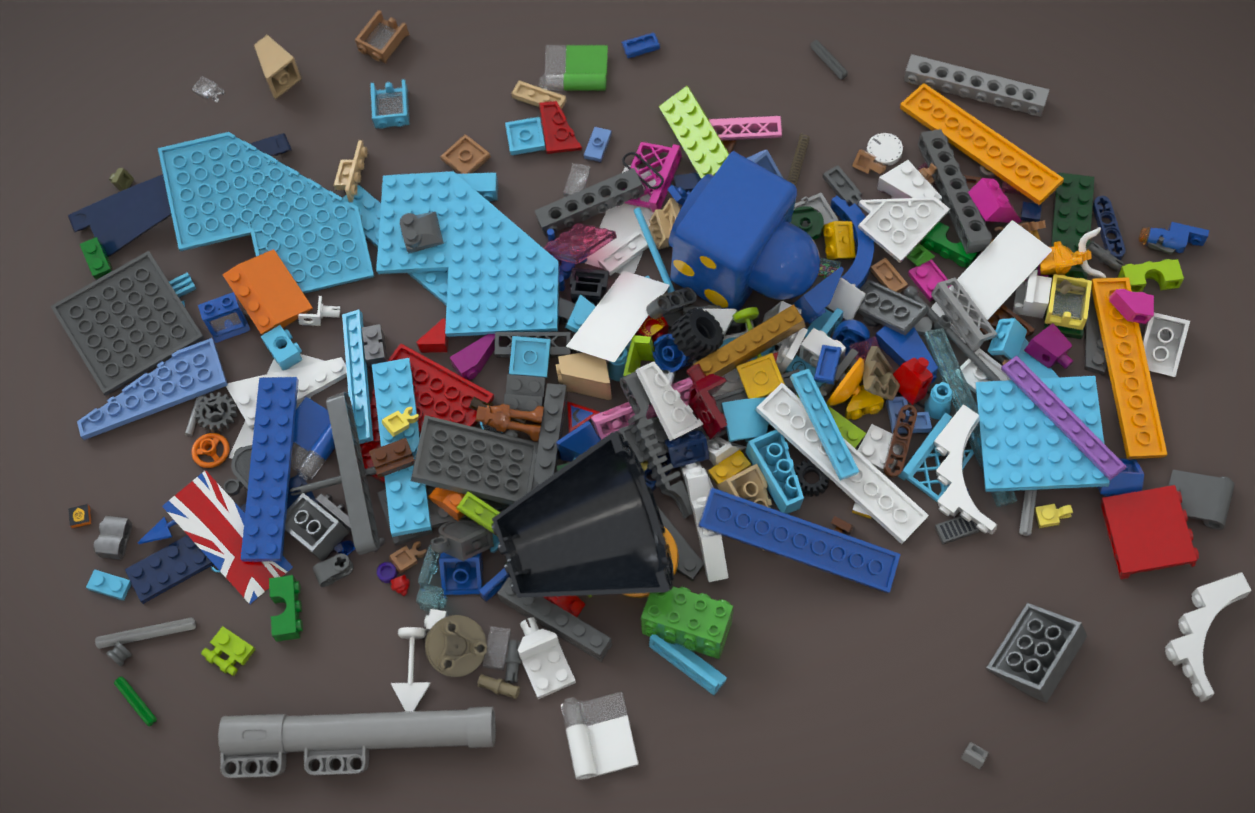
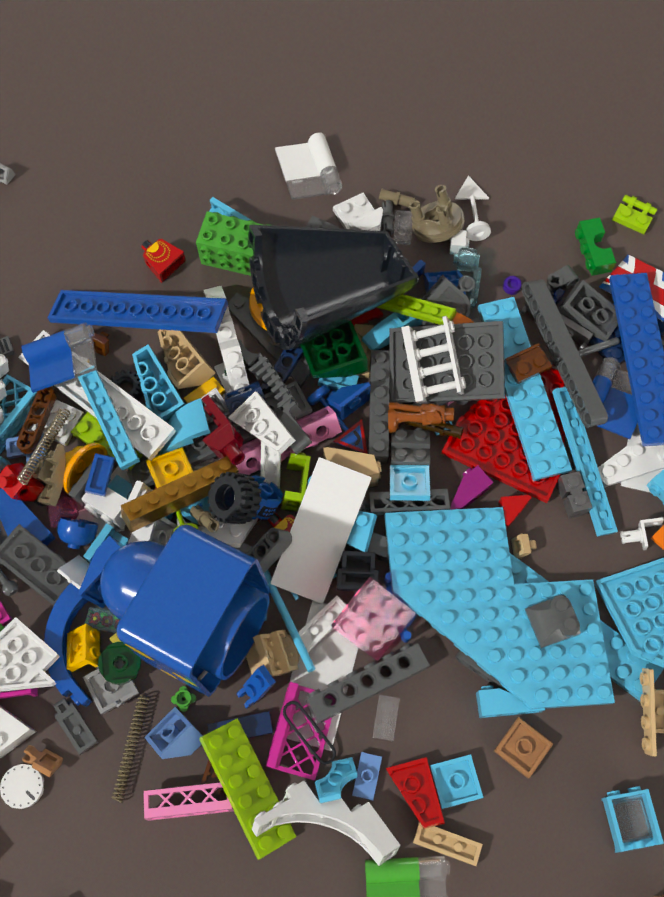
camera: 170 degrees right, 5 degrees up
light grey piece [218,707,496,778] -> none
light yellow plate [382,407,419,437] -> none
medium nougat plate [389,541,427,574] -> none
red plate [390,575,410,596] -> none
medium nougat plate [870,258,908,293] -> none
none -> dark tan piece [18,409,71,485]
none -> blue door [21,323,97,393]
none -> red torso [141,239,186,283]
none -> dark tan pin [190,505,220,533]
none -> white arch [252,781,401,866]
none -> medium azure tile [315,757,358,803]
none -> white fence [401,316,466,404]
none -> tan tile [511,534,537,558]

